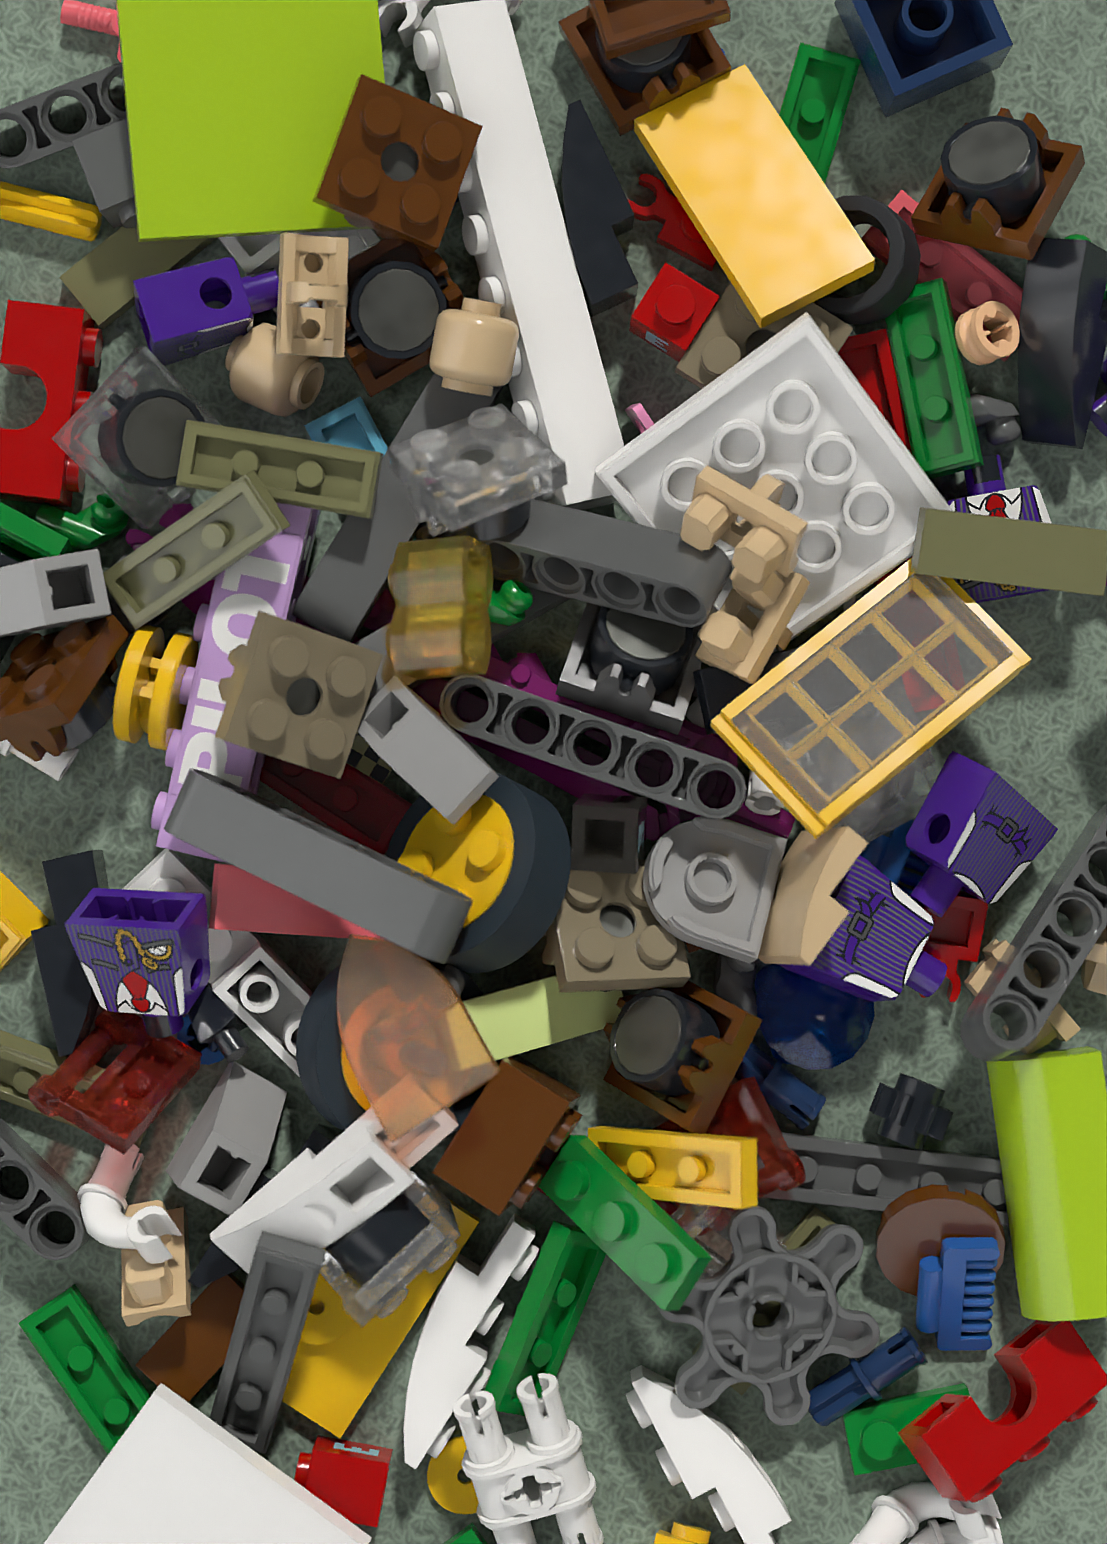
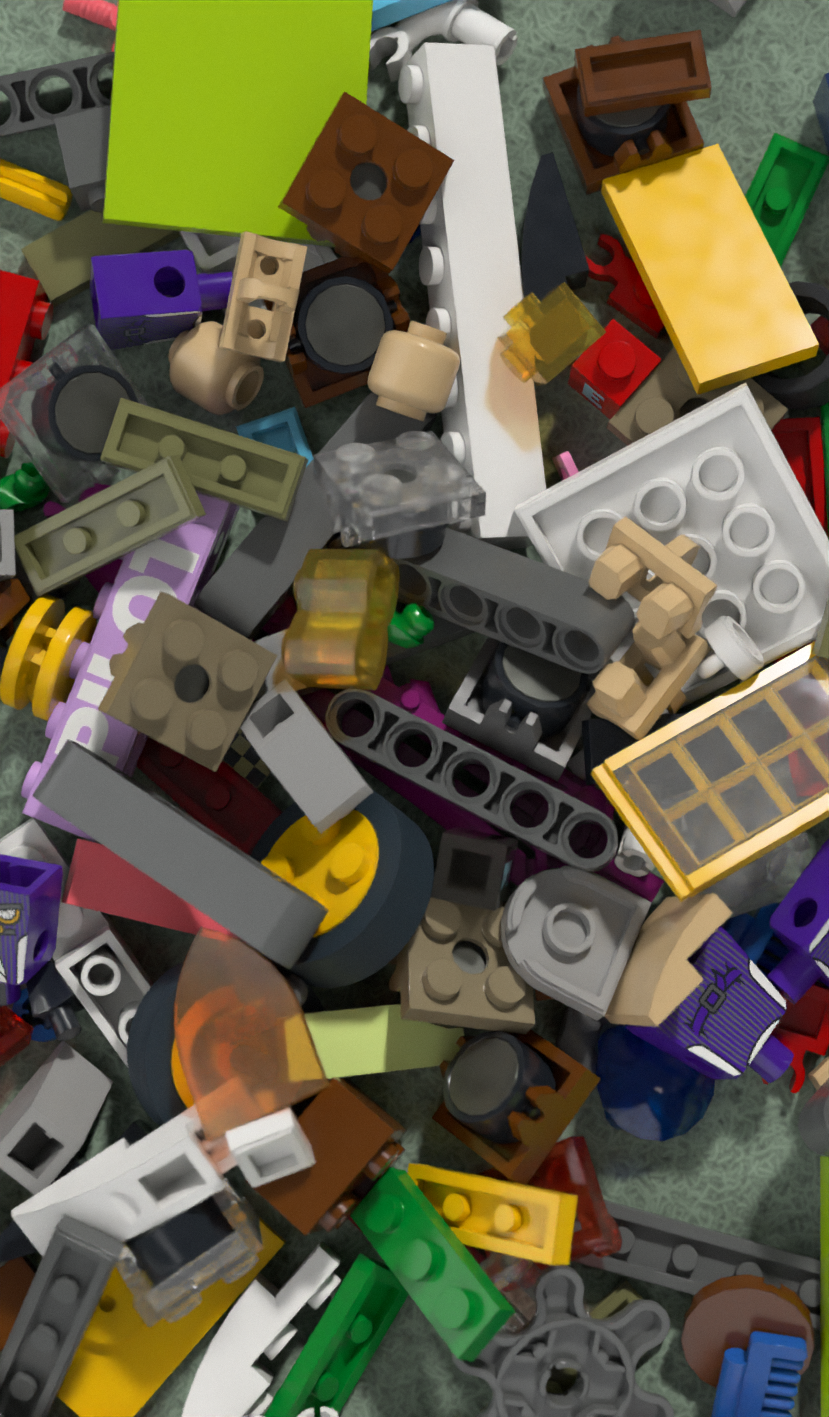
camera: 10 degrees right, 5 degrees down
dark blue axle [734,1042,826,1130] -> none
black gear [869,1073,954,1151] -> none
none -> white tile [225,1107,316,1188]
none -> clear yellow brick [497,282,606,386]
none -> white tile [697,615,764,680]

